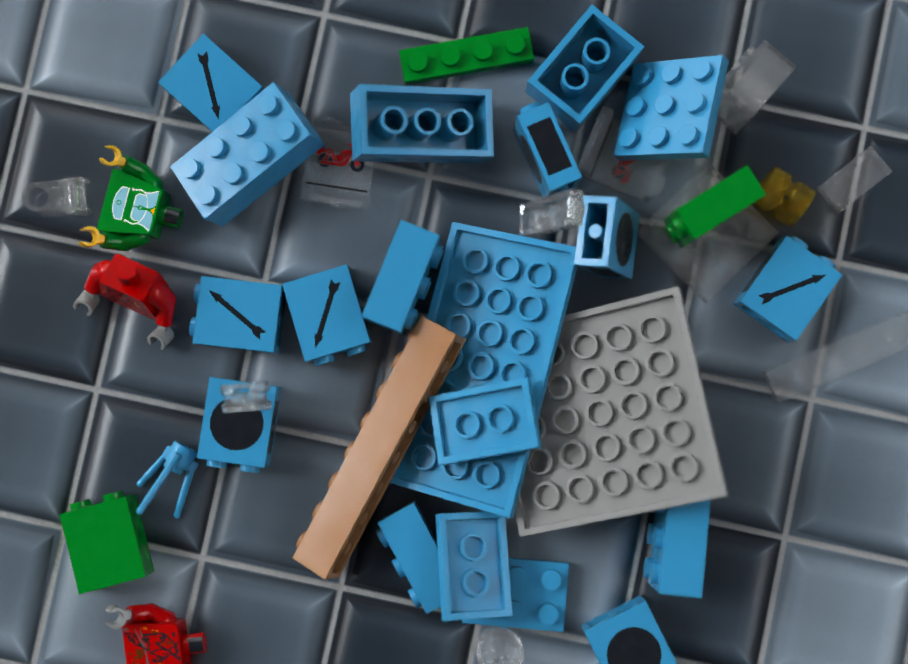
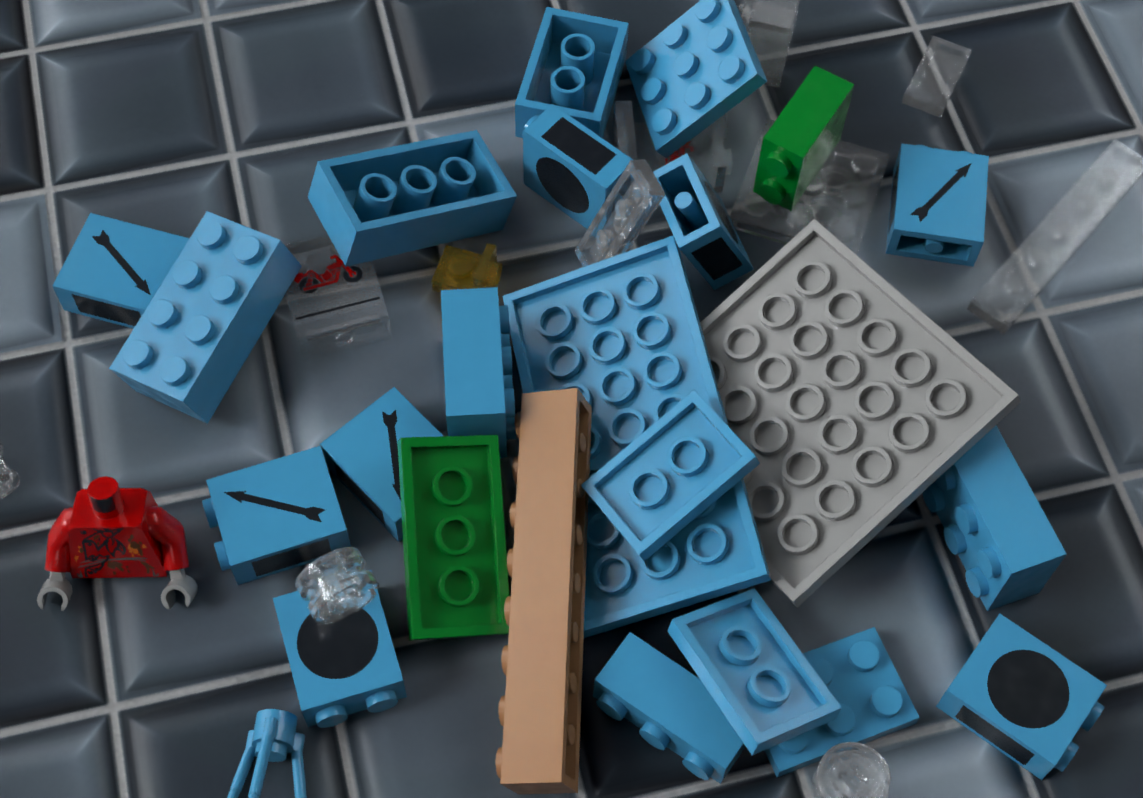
camera: 30 degrees left, 25 degrees down
green torso [78,145,184,251] -> none
green plate [399,27,534,86] -> none
clear yellow wheel [753,165,816,227] -> none
none -> green plate [397,435,509,641]
none -> clear yellow bracket [431,243,503,292]

